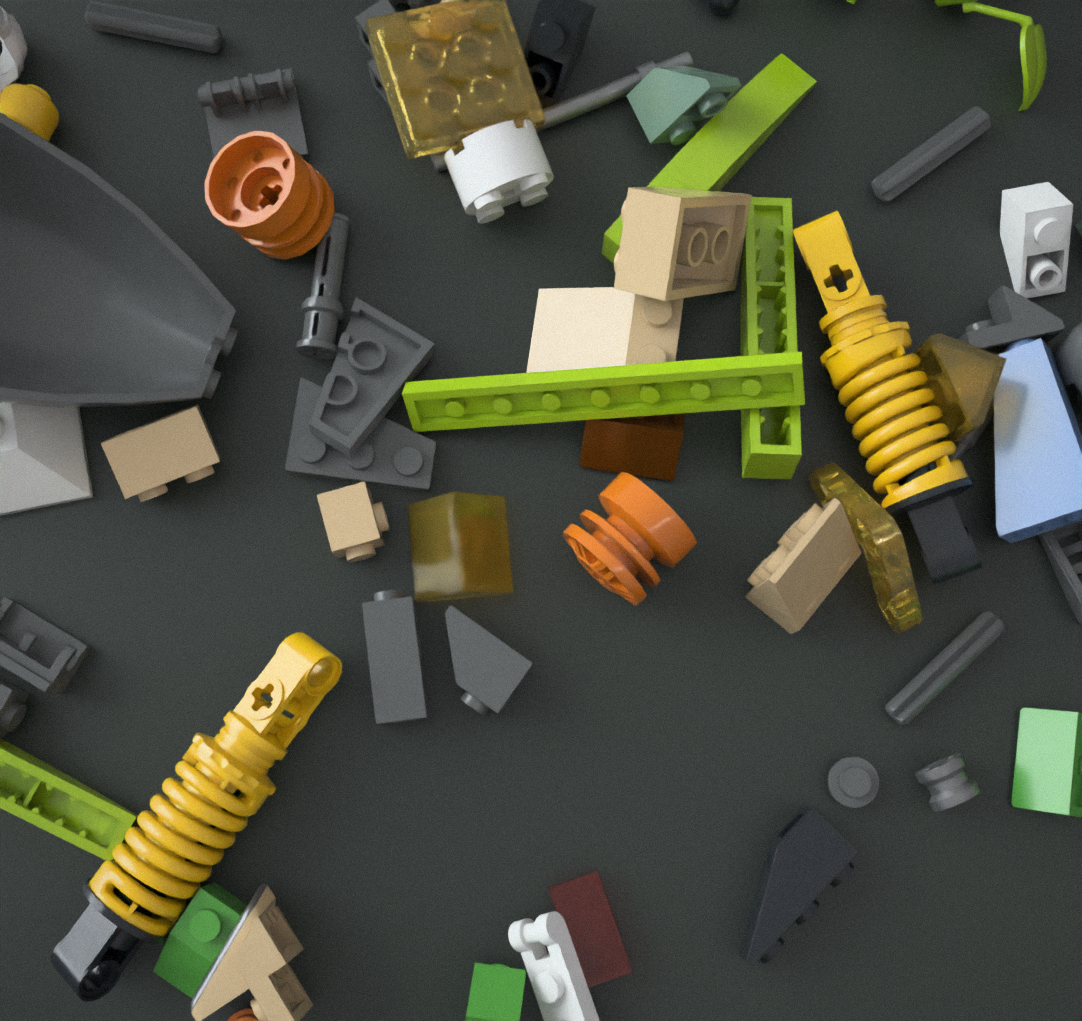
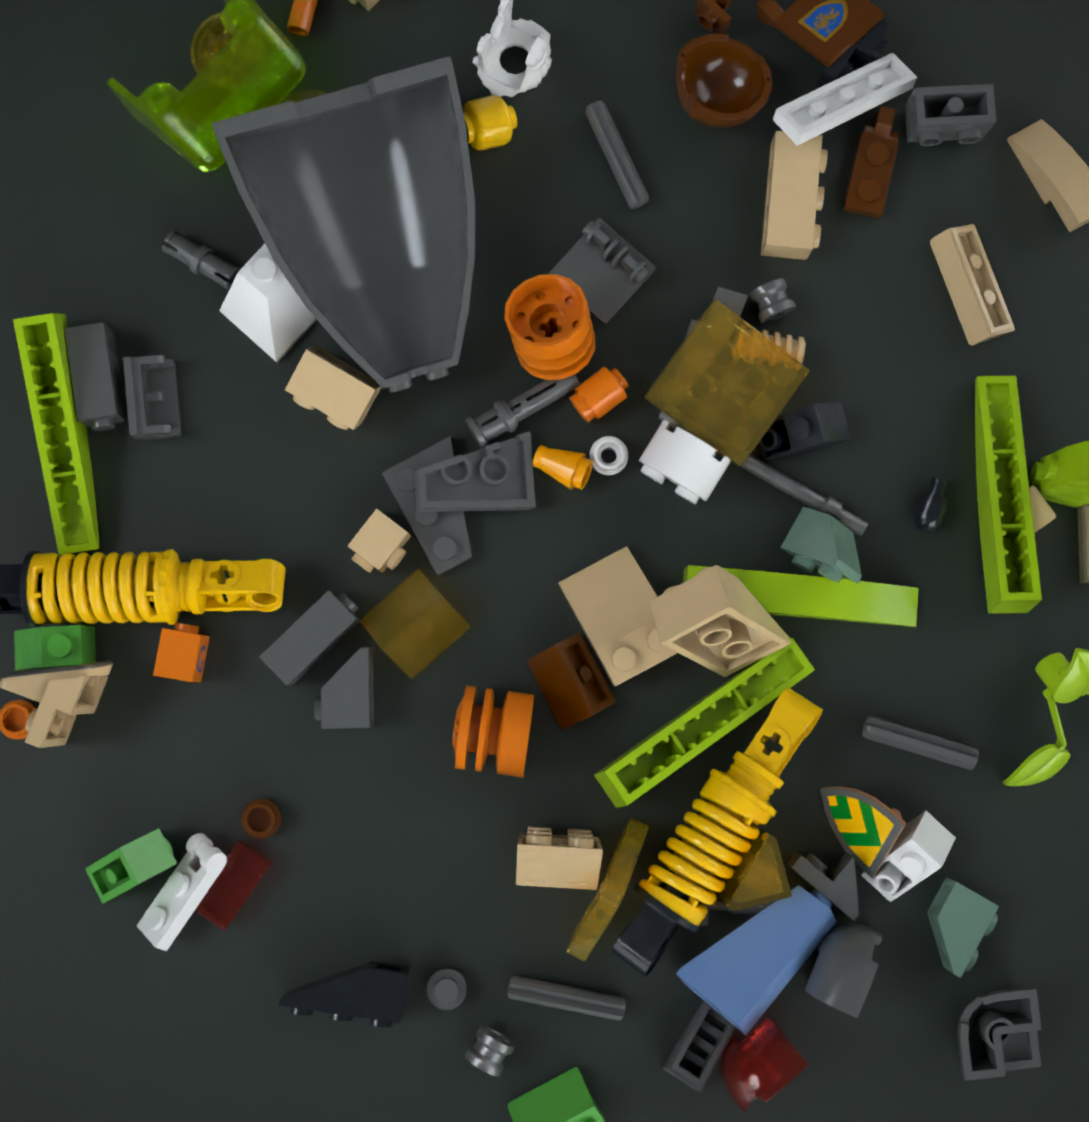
camera: 55 degrees right, 5 degrees up
lime plate [402,351,805,432] -> none
none -> orange brick [153,623,210,682]
none -> reddish brown plate [241,798,282,839]
none -> light orange cone [533,445,593,490]
none -> orange brick [569,367,629,423]
none -> white plate [589,436,628,476]
none -> shield [820,786,906,878]

